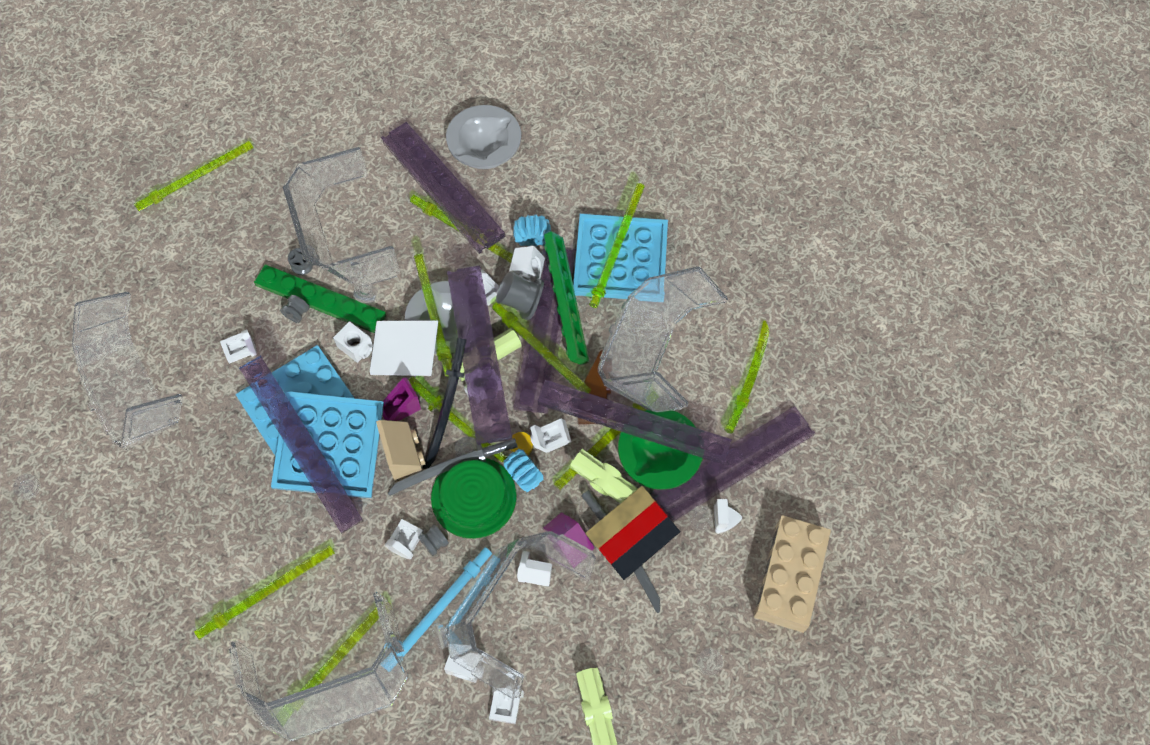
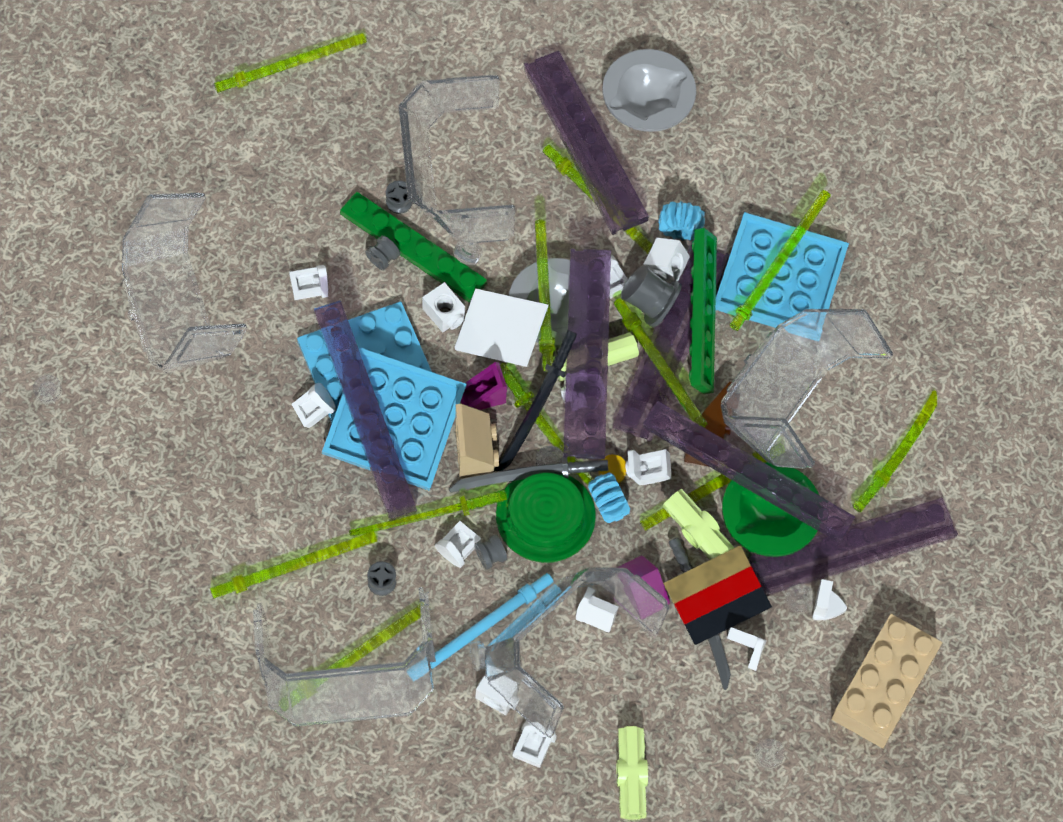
camera: 10 degrees right, 0 degrees up
none -> white tile [292,383,336,428]
none -> clear neon green sword [349,489,507,536]
none -> dark grey wheel [367,561,396,596]
none -> white tile [727,628,767,671]

